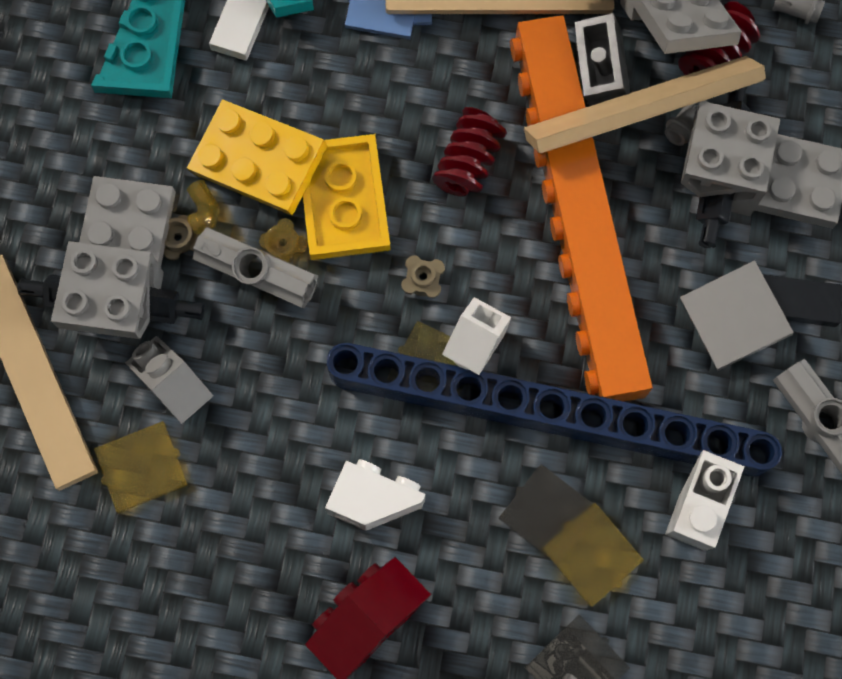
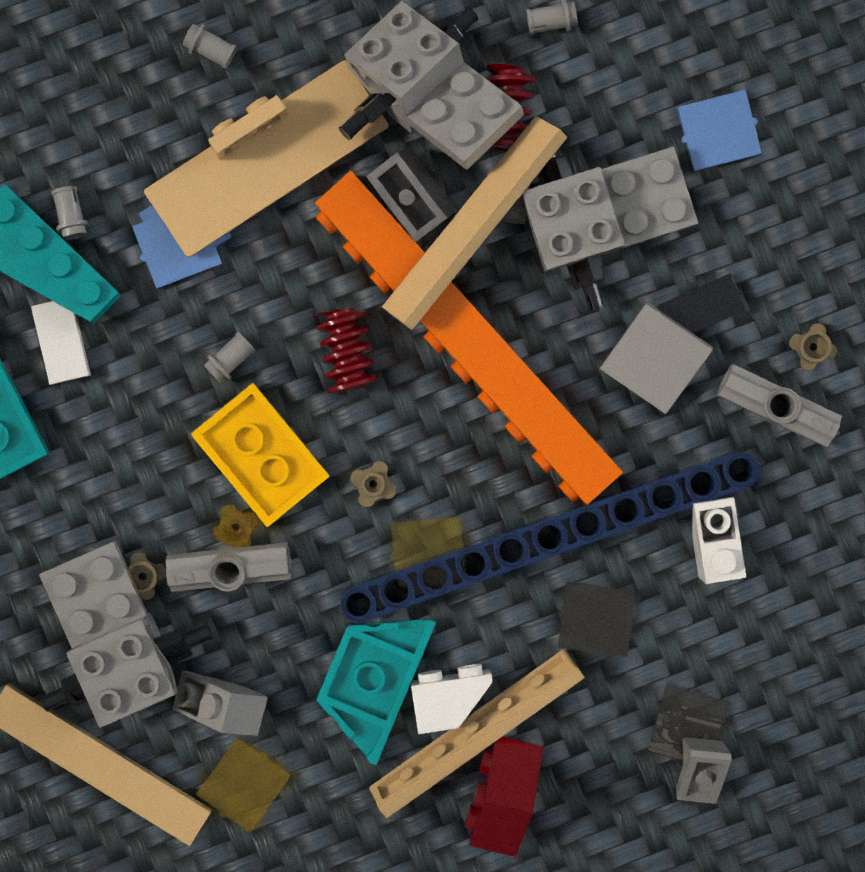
camera: 30 degrees left, 15 degrees up
yellow plate [187,99,328,216] -> none
clear yellow arm [187,180,220,234] -> none
white slope [442,297,511,375] -> none
clear yellow piece [542,503,644,607] -> none
none -> light grey pin [203,332,256,383]
none -> teal wing [316,619,436,765]
none -> tan tile [369,649,585,818]

